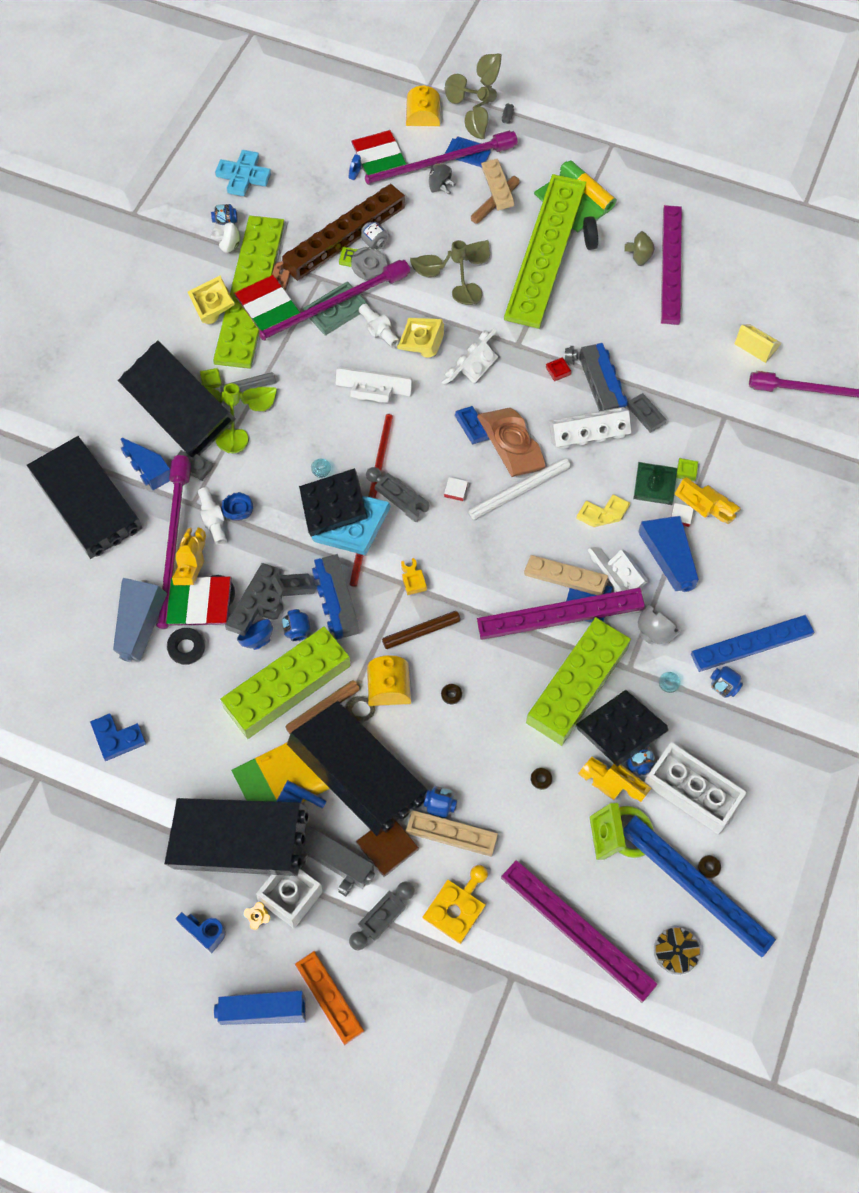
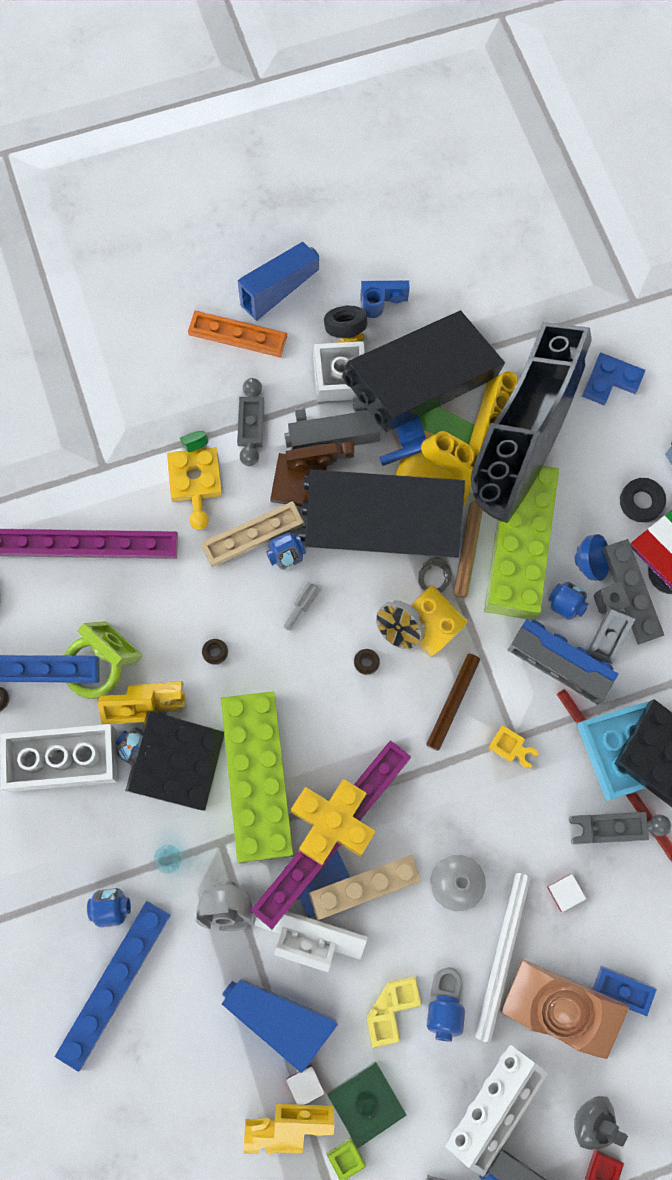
camera: 135 degrees right, 10 degrees up
none -> green tile [180,431,209,453]
none -> light grey axle [284,582,321,630]
none -> reddish brown plate [286,442,355,471]
none -> yellow plate [290,778,376,865]
none -> black tyre [324,305,368,338]
none -> tile [376,600,426,649]
none -> yellow beam [421,371,518,483]
none -> blue head [427,996,465,1042]
none -> light grey cylinder [430,855,486,911]
none -> light grey tile [431,967,462,1000]
none -> black slope [471,322,592,523]
none -> dark grey piece [574,1096,628,1150]

